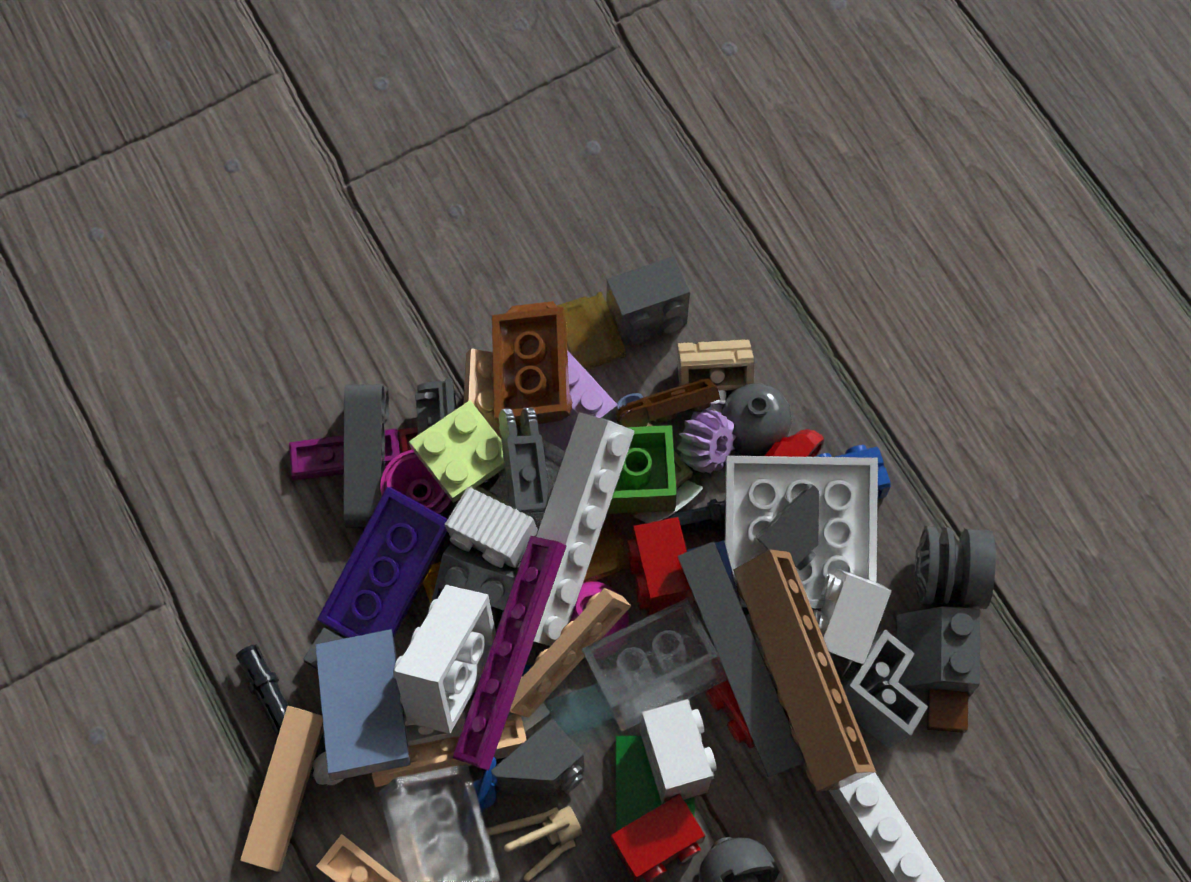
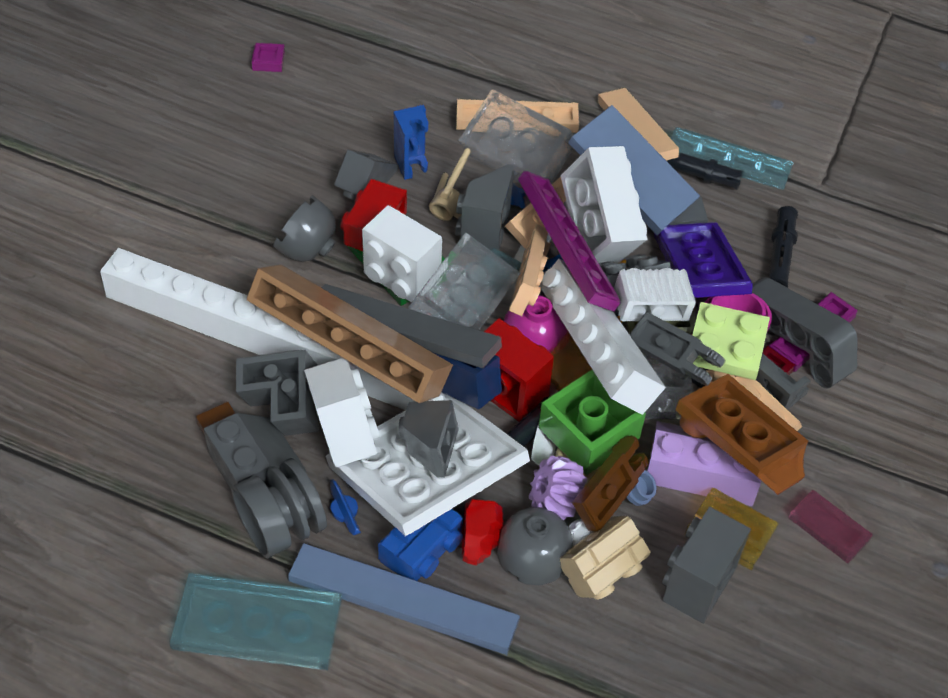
camera: 140 degrees right, 15 degrees down
none -> clear light blue tile [170,573,342,670]
none -> sand blue tile [288,543,520,655]
none -> blue piece [330,479,361,536]
none -> clear light blue tile [671,127,794,190]
none -> black pin [769,206,798,288]
none -> clear pink tile [789,490,873,564]

